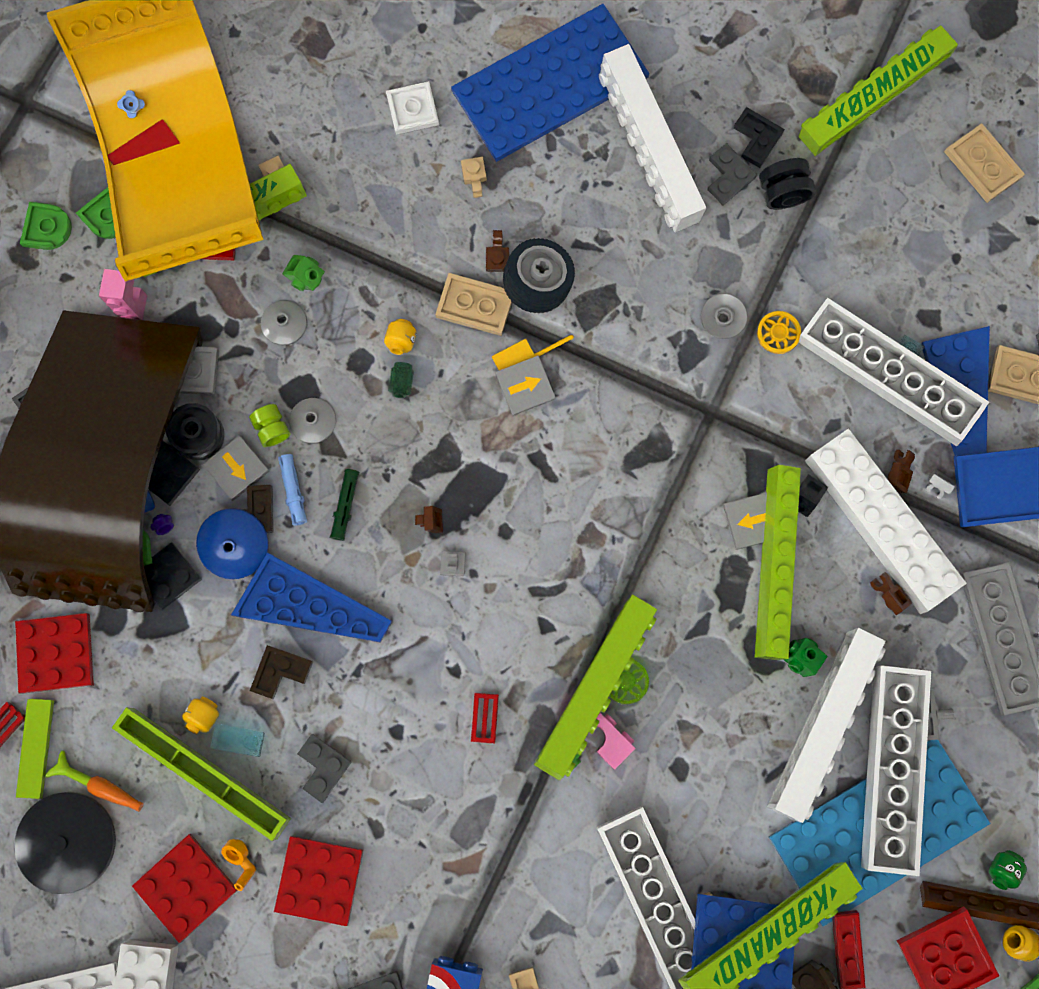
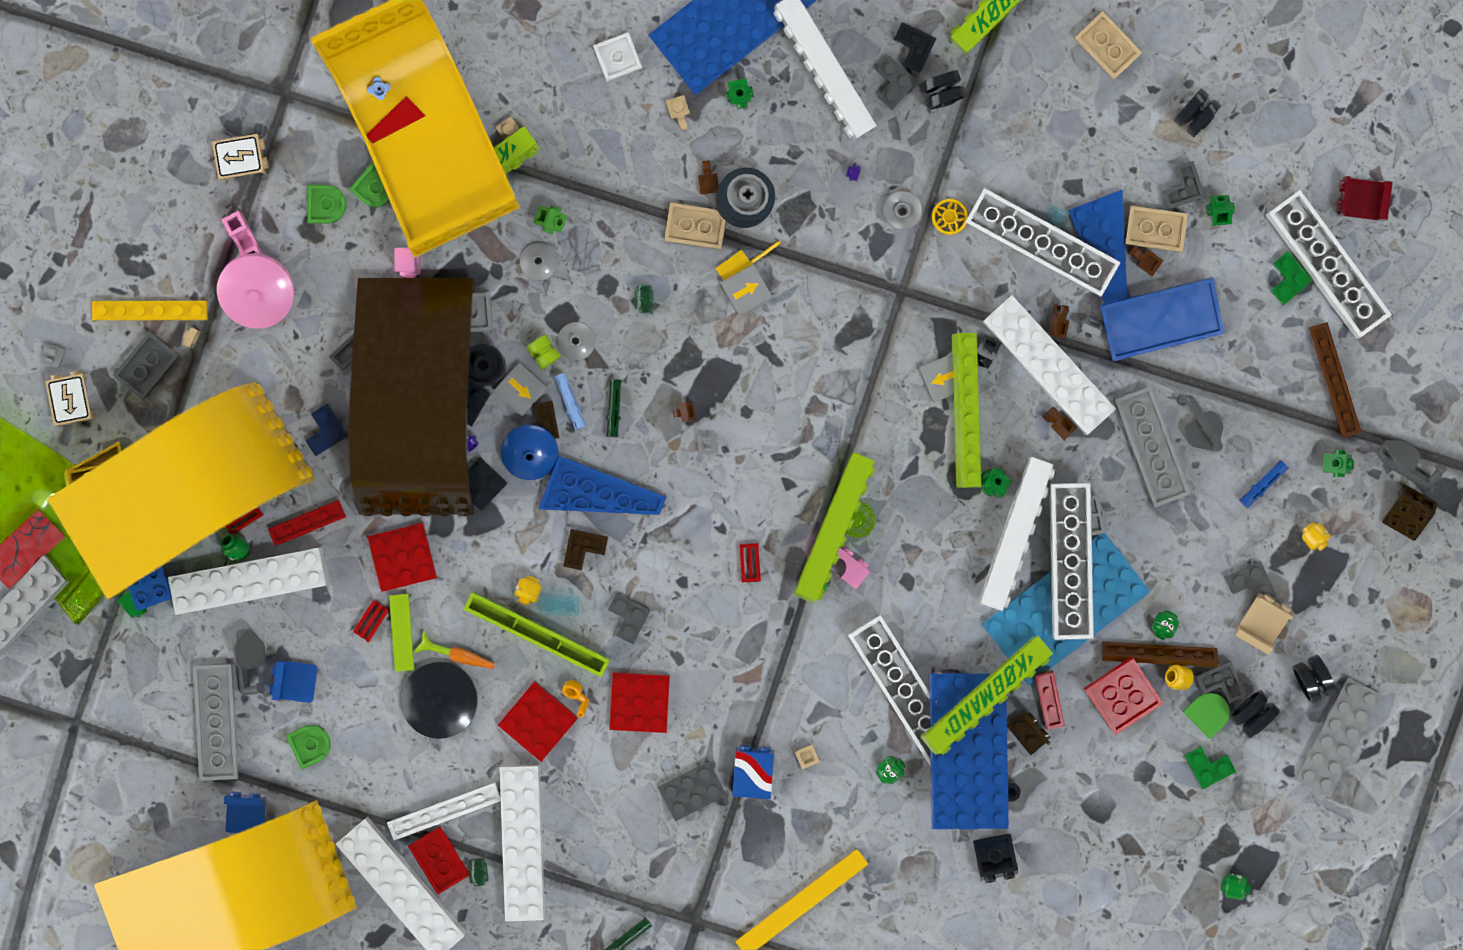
camera: 10 degrees left, 10 degrees up
yellow head [384,319,417,355] -> none
none -> green brick [726,78,754,109]
none -> dark purple plate [846,163,861,181]
none -> reddish brown plate [1128,247,1164,277]

